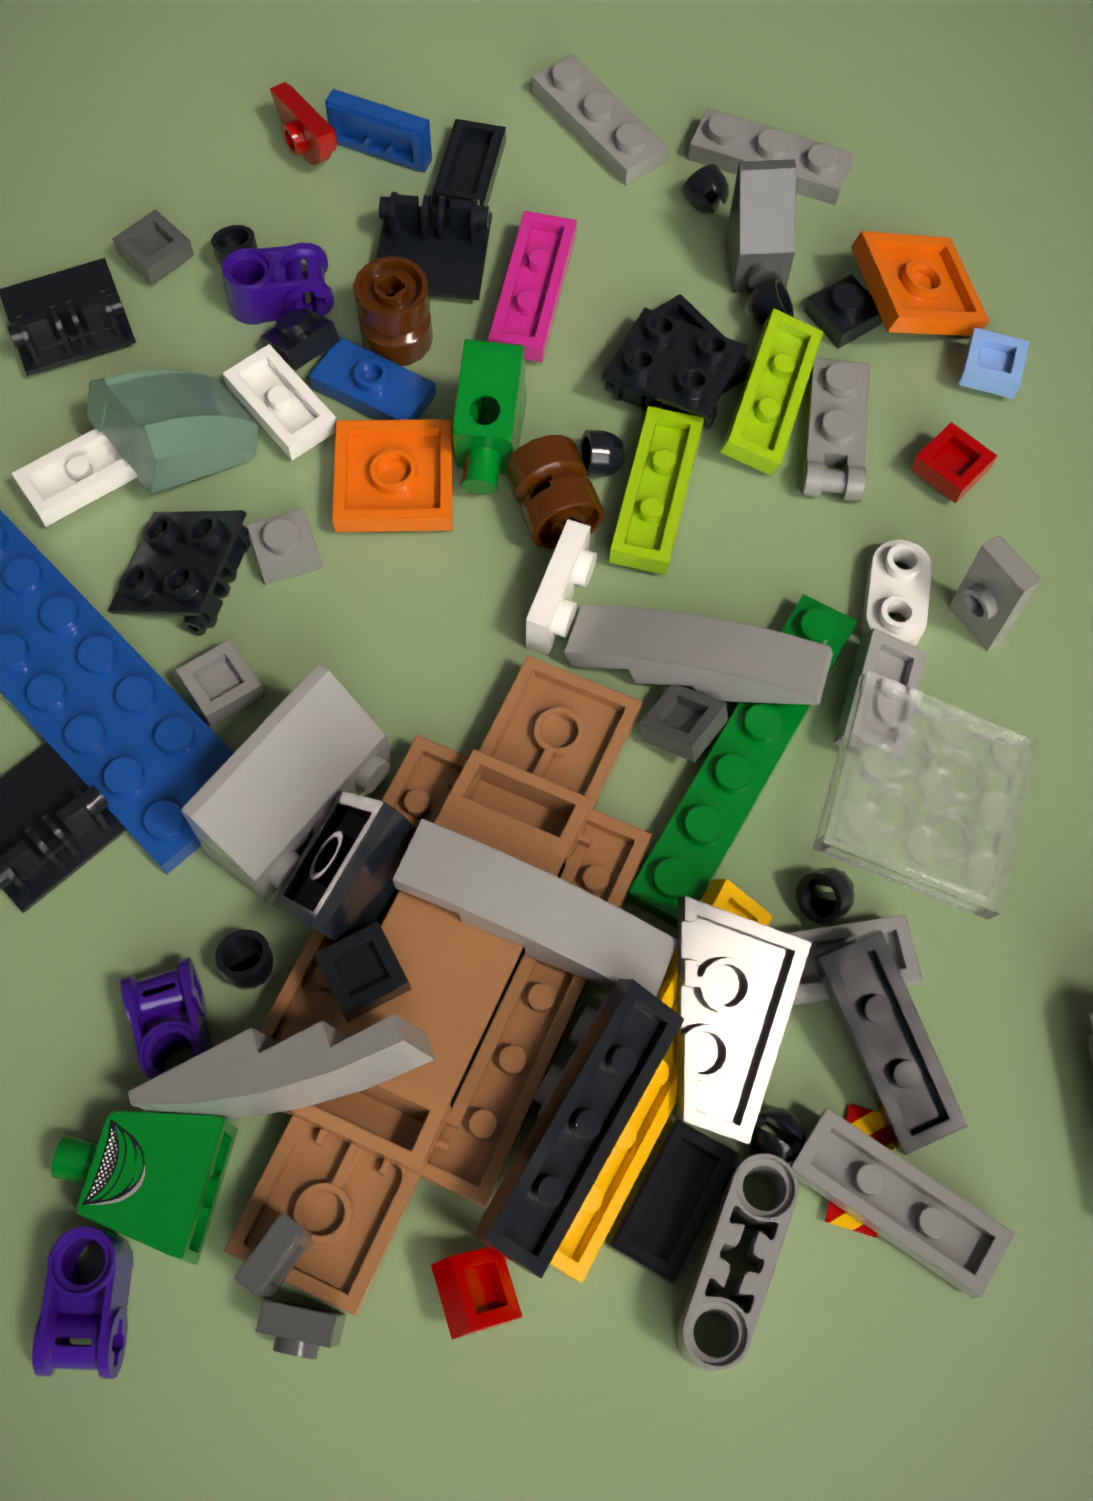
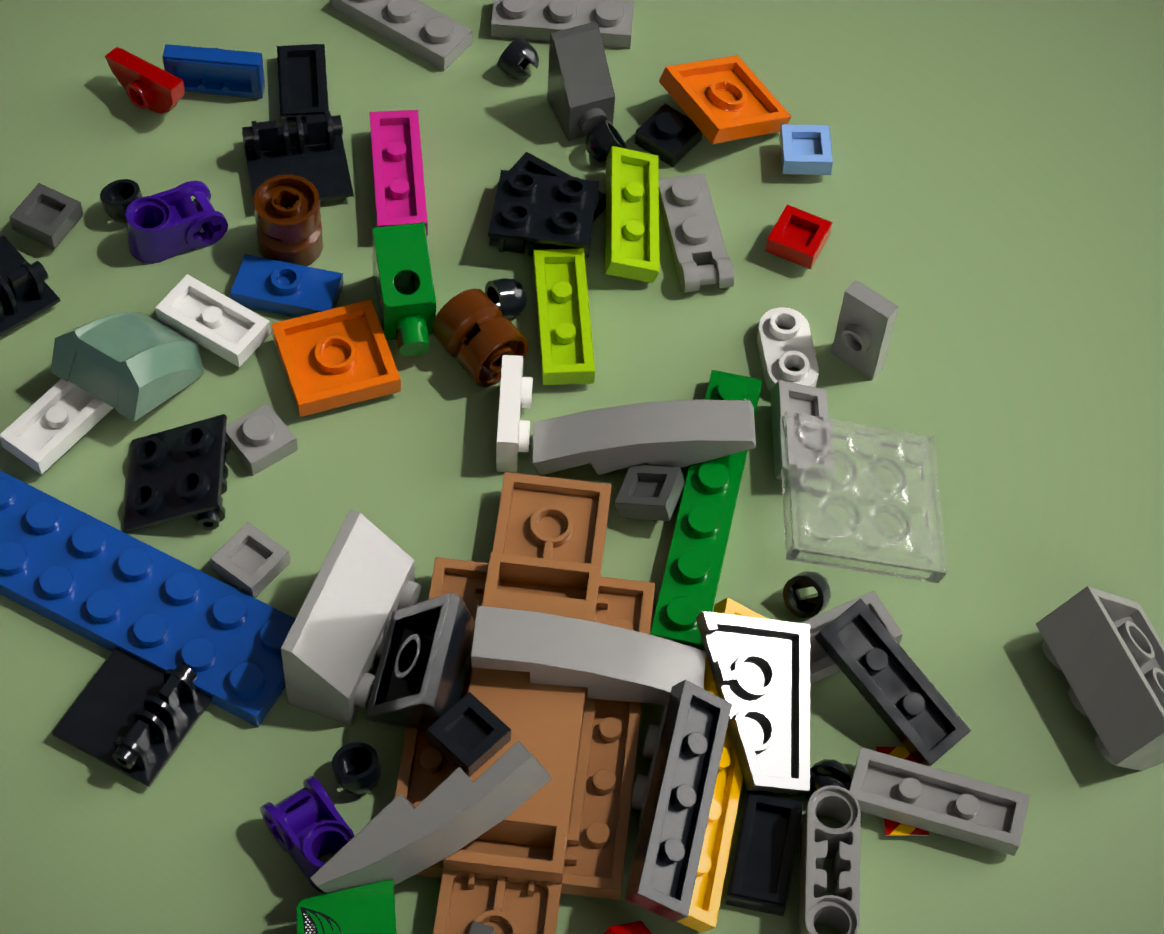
camera: 20 degrees left, 10 degrees down
black plate [260,308,341,370] -> none

